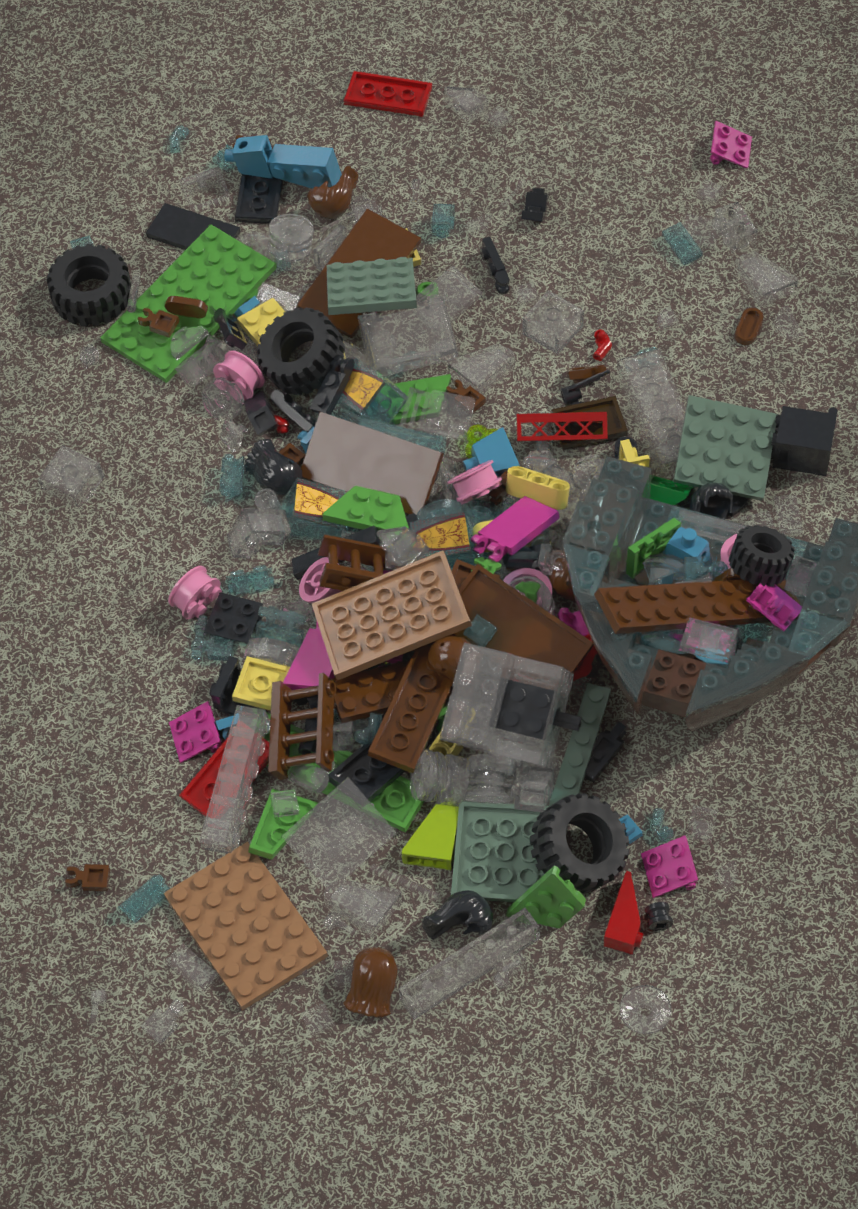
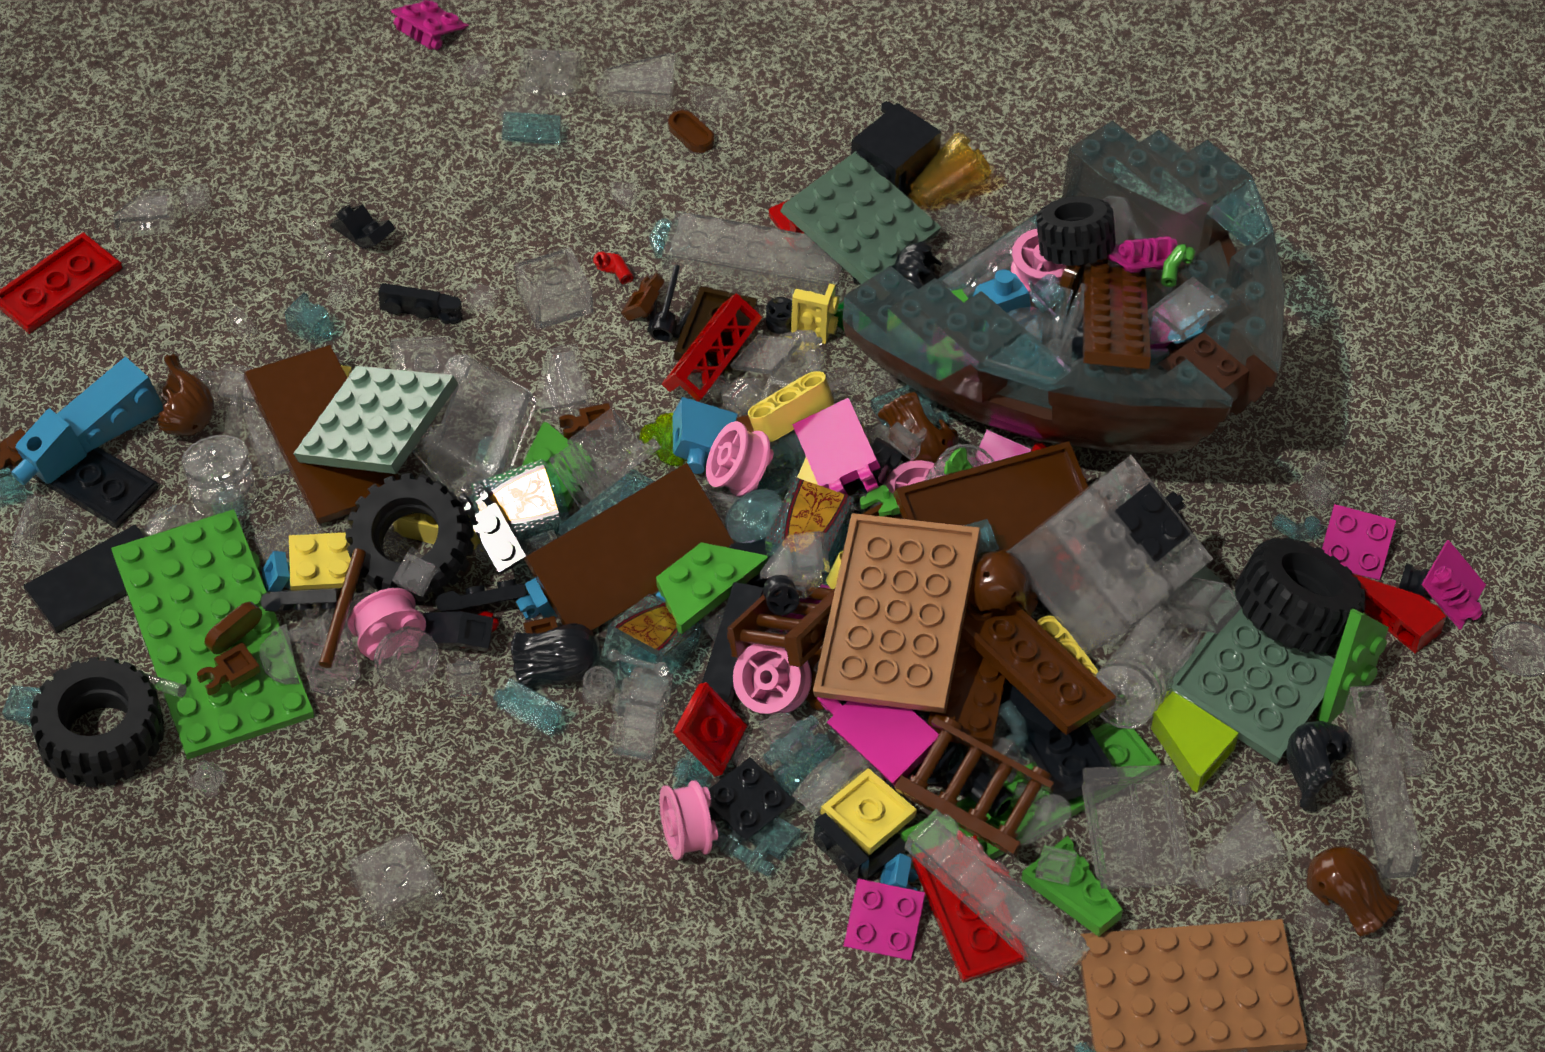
camera: 65 degrees left, 5 degrees down
none -> reddish brown bar [319,548,366,669]
none -> clear tile [392,552,438,597]
none -> clear hinge [607,649,669,677]
none -> red tile [673,682,747,777]
none -> clear piece [730,335,801,375]
none -> black wheel [763,575,799,616]
none -> clear yellow cone [910,132,992,208]
none -> bright green arm [1161,244,1195,287]
none -> dark pink hinge [1421,540,1486,629]

